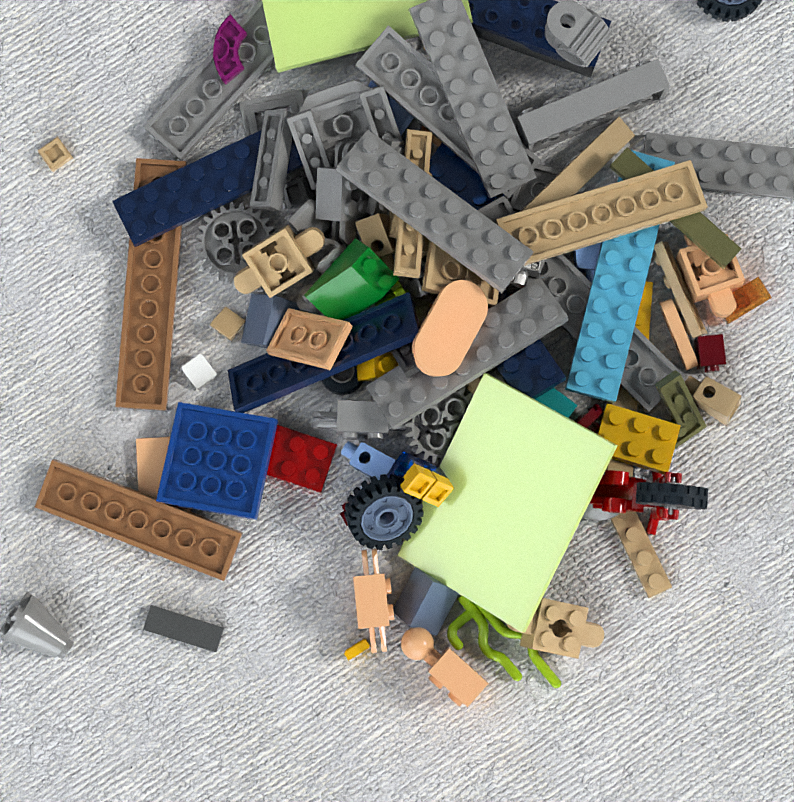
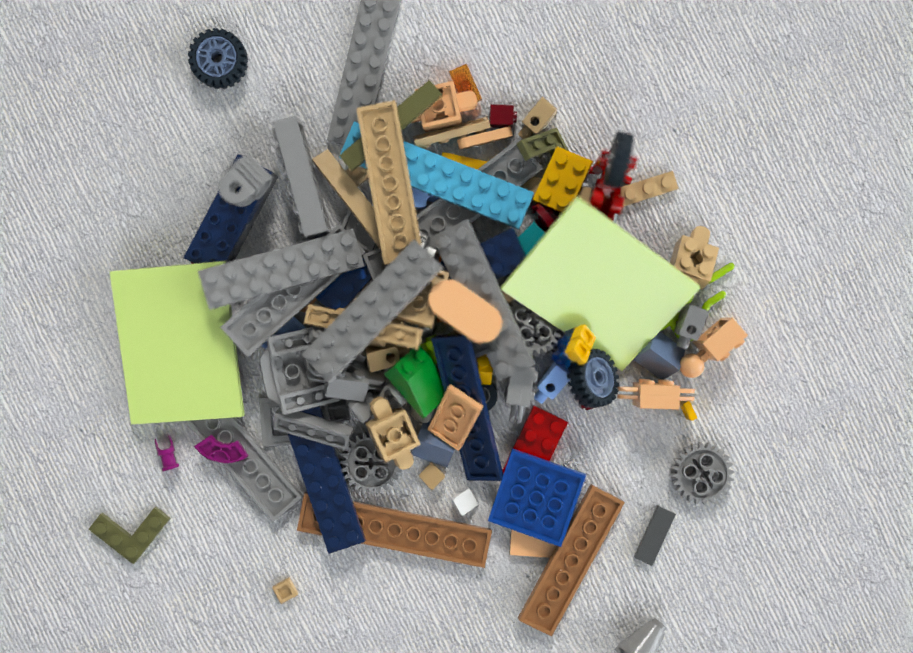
camera: 85 degrees left, 5 degrees up
none -> tan tile [345,166,369,187]
none -> light grey gear [670,442,734,505]
none -> light grey torso [674,304,709,349]

